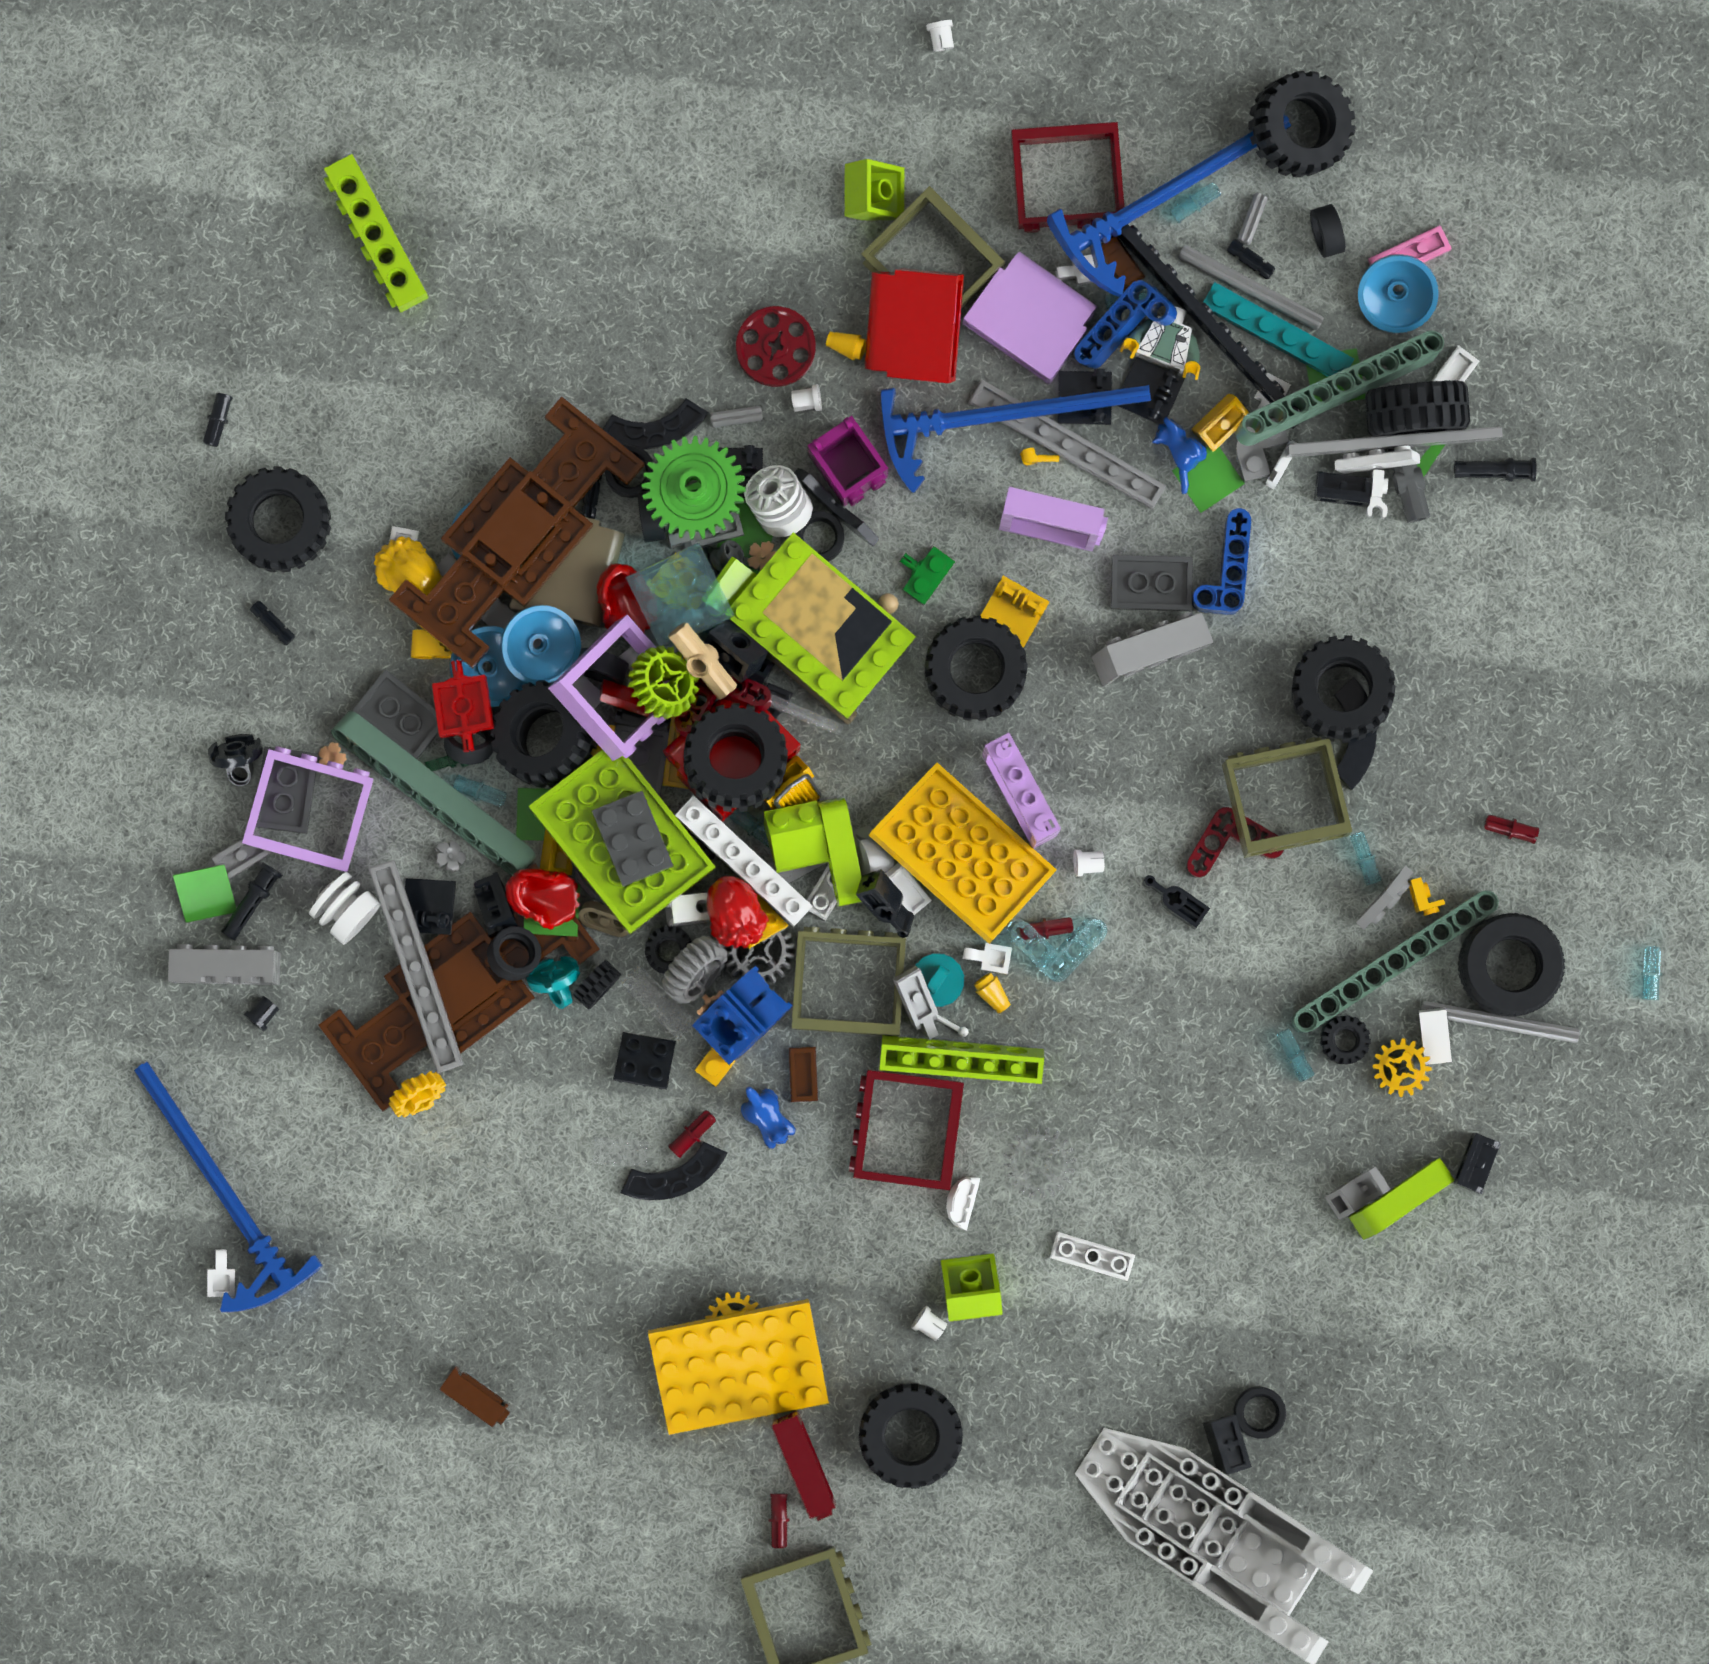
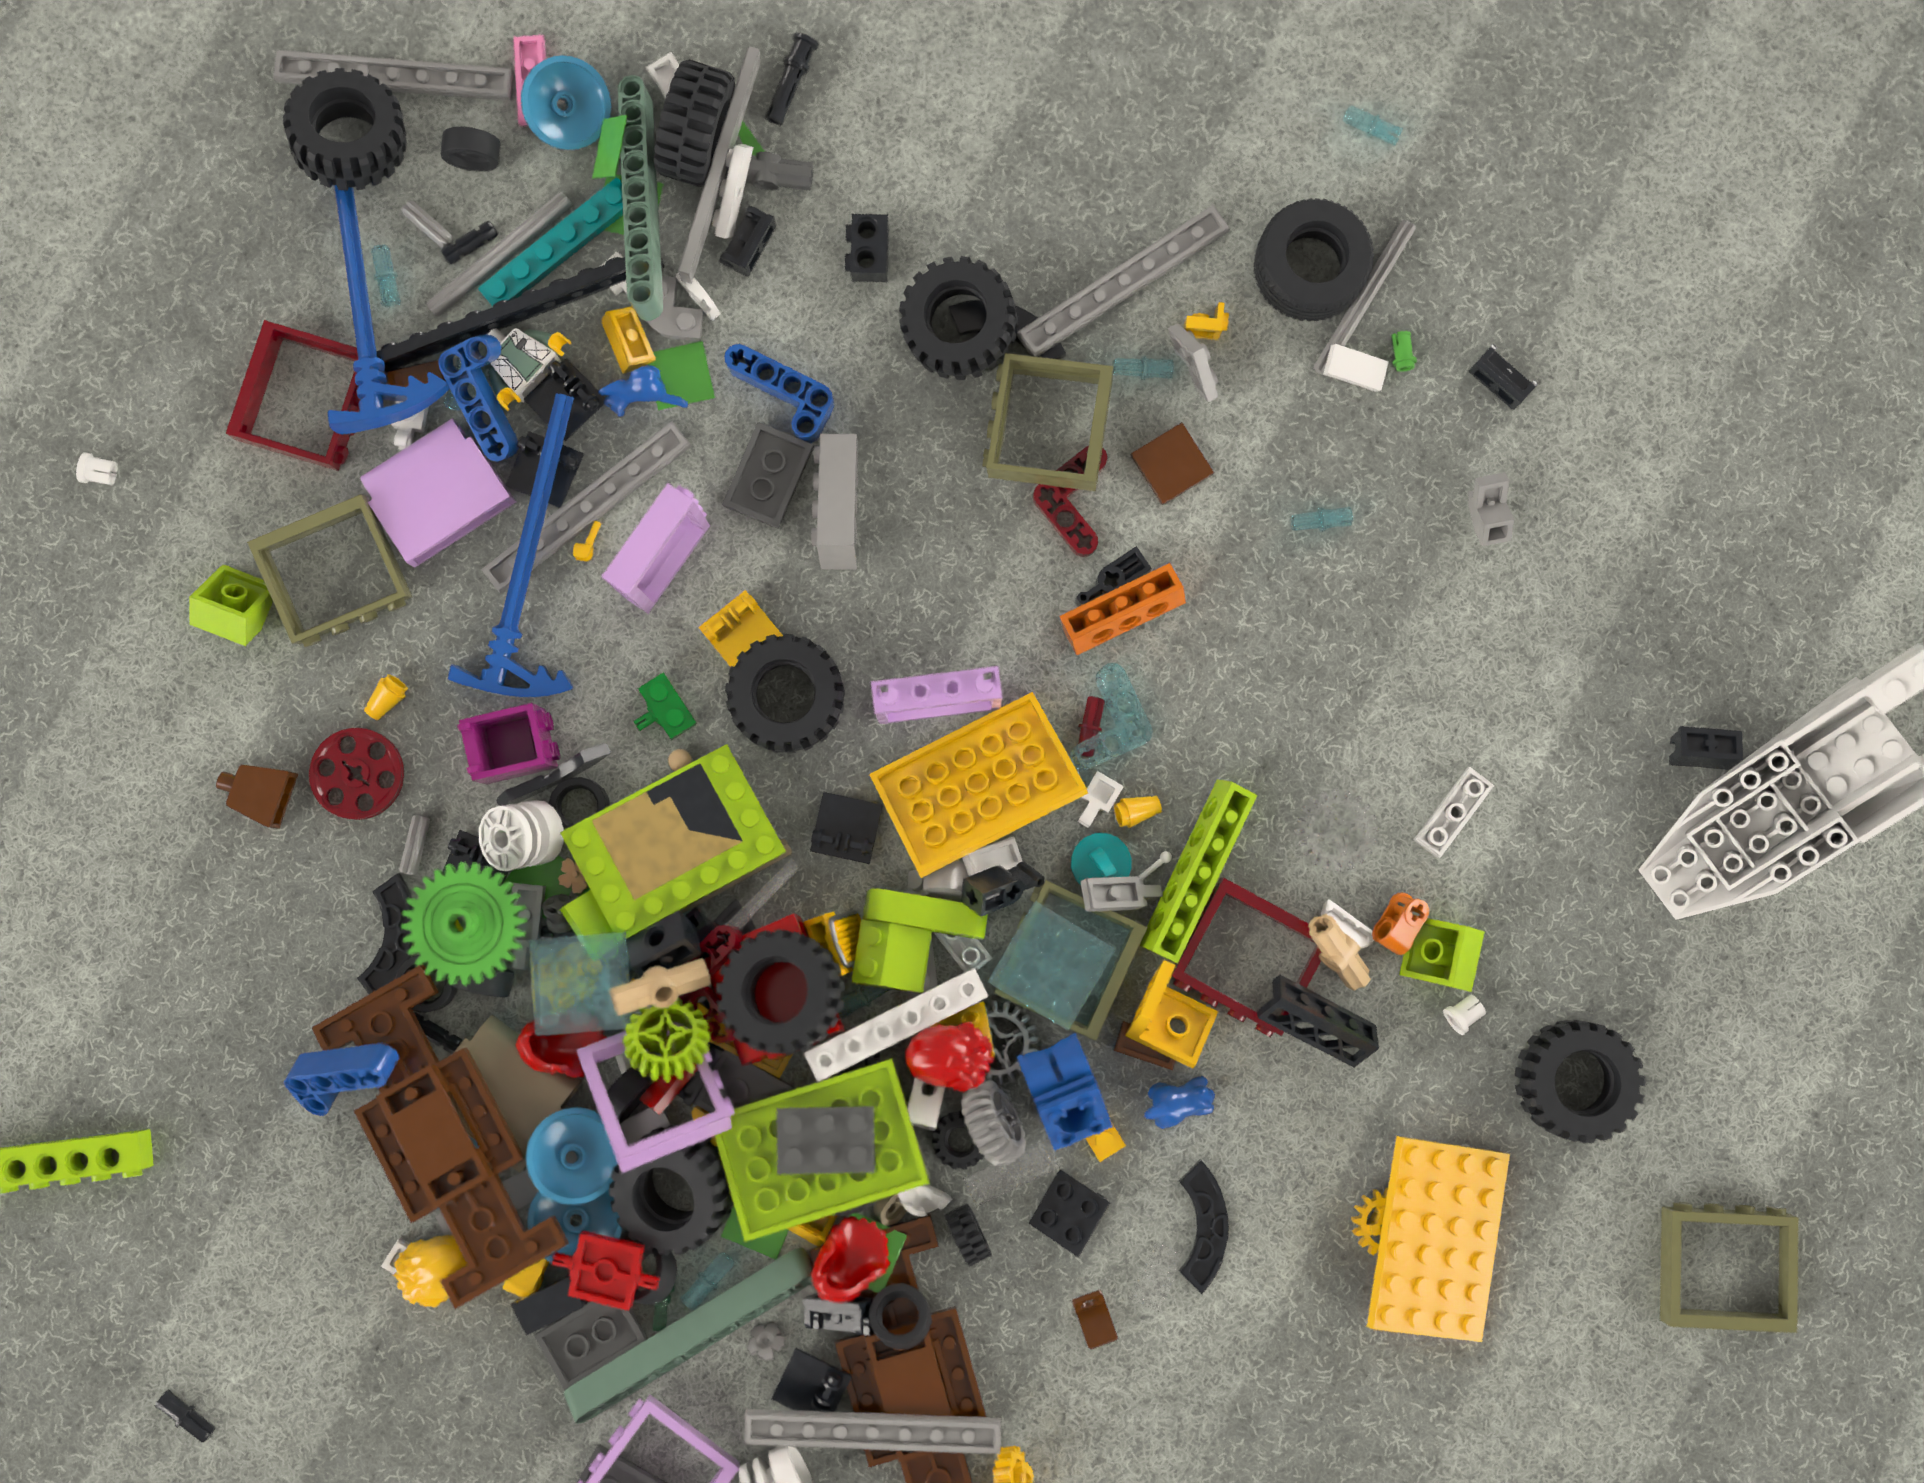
camera: 65 degrees left, 0 degrees up
black tyre [225,466,331,572] -> none
black axle [250,601,295,645] -> none
light nougat plant [319,742,347,765] -> none
teal tile [526,956,580,1009] -> none
dark red axle [668,1110,716,1158] -> none
light nougat plant [697,990,724,1015] -> none
dark red axle [768,1493,790,1549] -> none
dark red window [771,1410,836,1521] -> none
white bush [791,384,822,412] -> none
red piece [865,268,964,383] -> none
white bush [1073,849,1104,877] -> none
black tyre [1233,1386,1286,1439] -> none
sand green beam [1292,891,1499,1033] -> none
black tyre [1320,1015,1371,1065] -> none
lime beam [1348,1157,1455,1240] -> none
white plate [1366,469,1388,519] -> none
yellow gear [1372,1038,1432,1097] -> none
dark red axle [1484,814,1539,844] -> none
none -> reddish brown torso [216,764,299,829]
none -> light grey tile [273,50,514,101]
none -> blue beam [284,1044,399,1116]
none -> black hinge [511,1273,586,1335]
none -> bright green piece [592,115,628,179]
none -> black hinge [810,792,883,864]
none -> black brick [845,214,889,282]
none -> white tile [897,1184,952,1217]
none -> clear light blue plate [987,901,1116,1031]
none -> light grey tile [1017,205,1230,357]
none -> orange brick [1060,563,1186,656]
none -> reddish brown bracket [1072,1290,1118,1350]
none -> yellow bracket [1125,960,1219,1069]
none -> reddish brown tile [1130,422,1214,506]
none -> black fence [1257,974,1379,1068]
none -> tan piece [1308,914,1371,991]
none -> orange piece [1372,892,1429,955]
none -> bright green pin [1391,331,1417,372]

